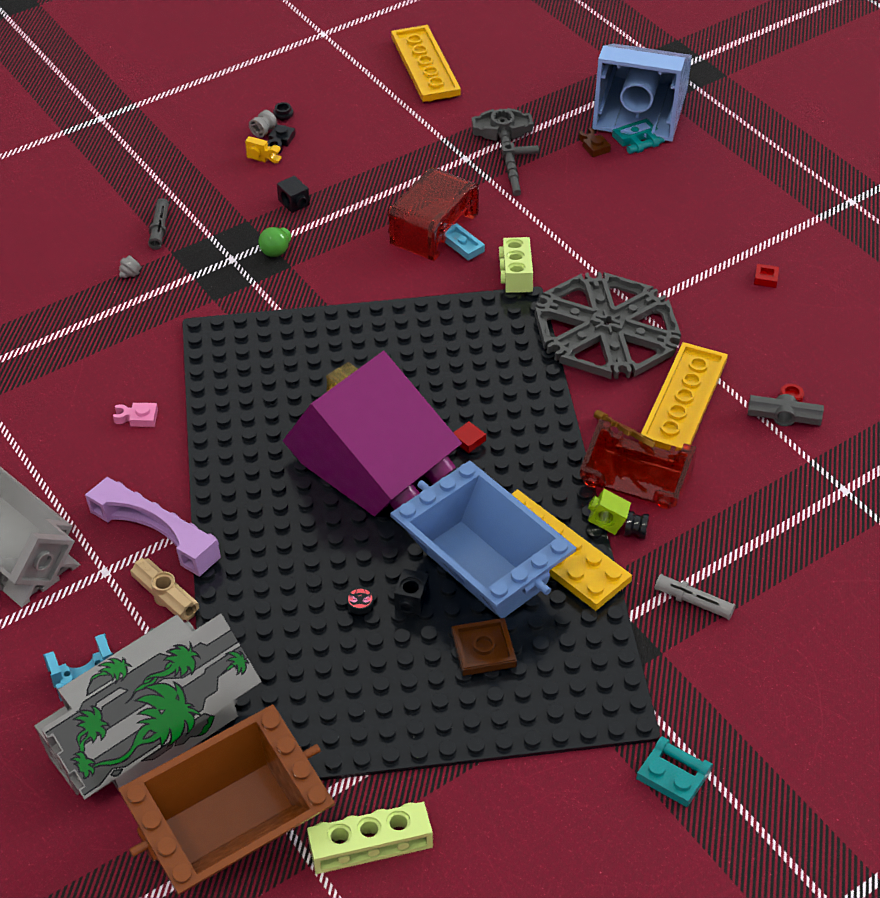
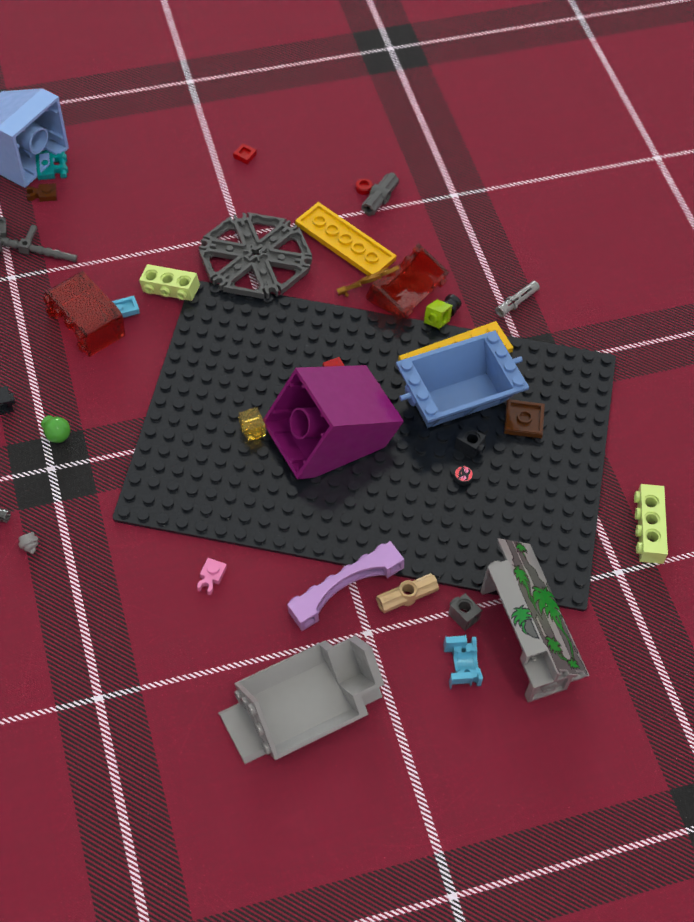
camera: 75 degrees left, 10 degrees up
dark orange piece [118,704,335,896] -> none
teal plate [636,736,713,807] -> none

